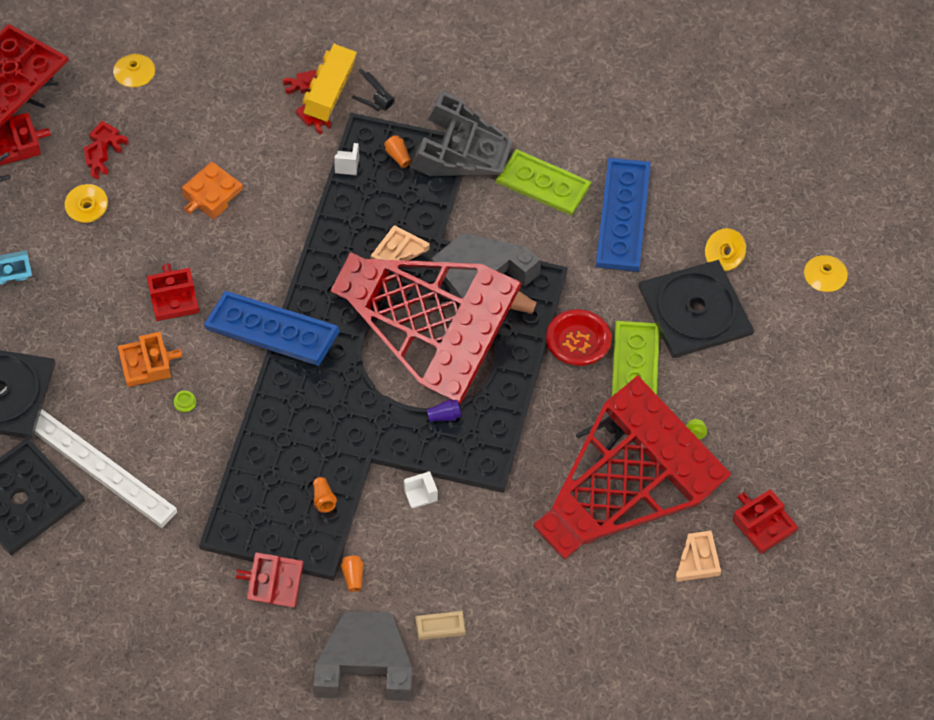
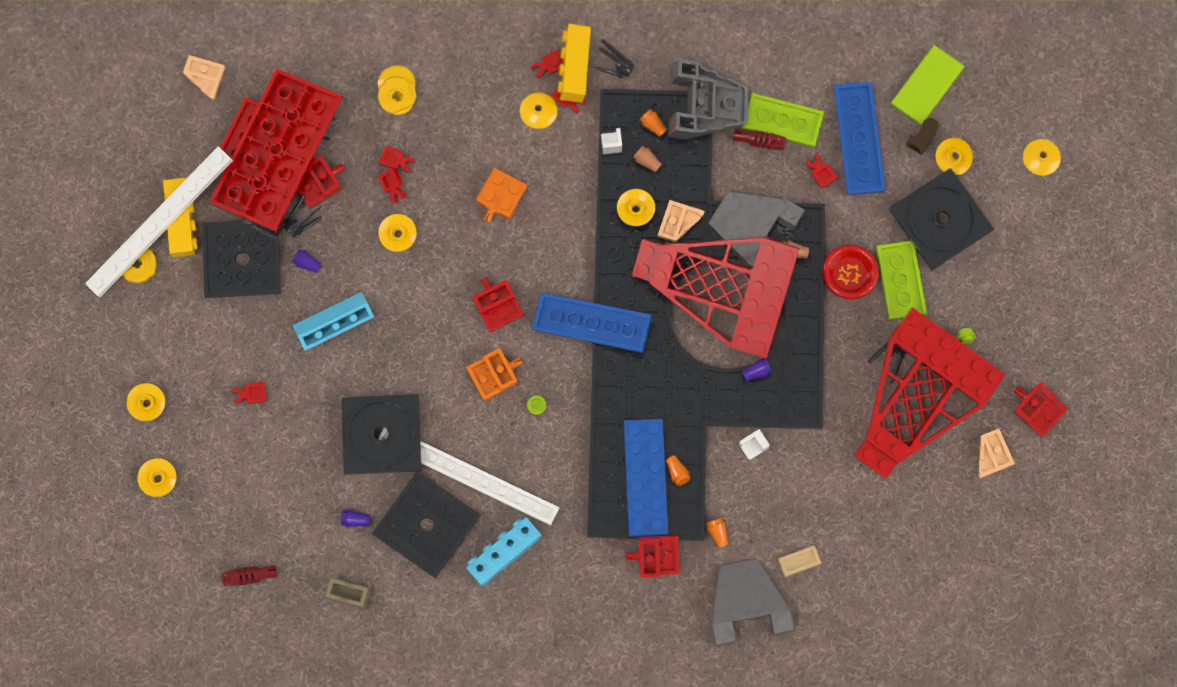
camera: 10 degrees left, 20 degrees up
none -> yellow plate [378,76,416,115]
none -> medium azure brick [466,517,542,587]
none -> yellow dish [520,93,557,129]
none -> yellow dish [617,189,655,226]
none -> blue plate [624,419,668,537]
none -> nougat cone [634,146,662,172]
none -> dark red hinge [733,129,786,150]
none -> red plate [806,154,838,189]
none -> lime tile [890,45,965,125]
none -> dark brown leg [906,118,938,155]

